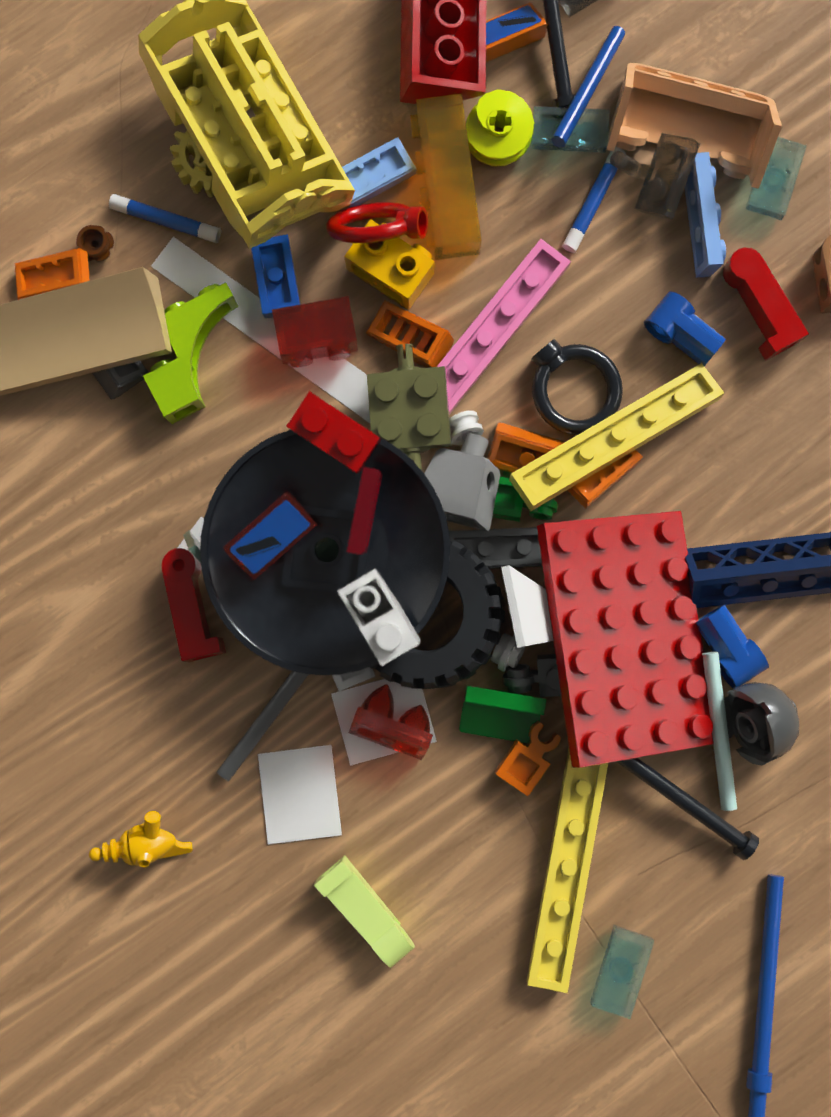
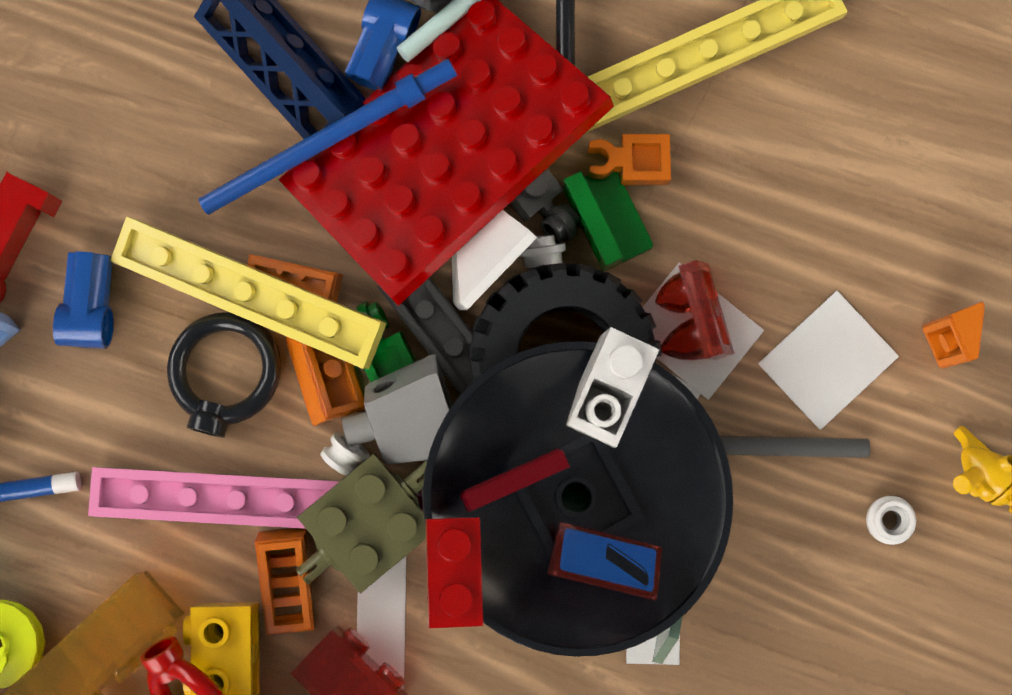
camera: 125 degrees left, 0 degrees up
red leg [162,548,226,662] -> none
yellowish green leg [314,855,415,968] -> none
none -> blue bar [199,58,458,215]
none -> white plate [866,496,916,545]
none -> orange slope [922,301,985,369]

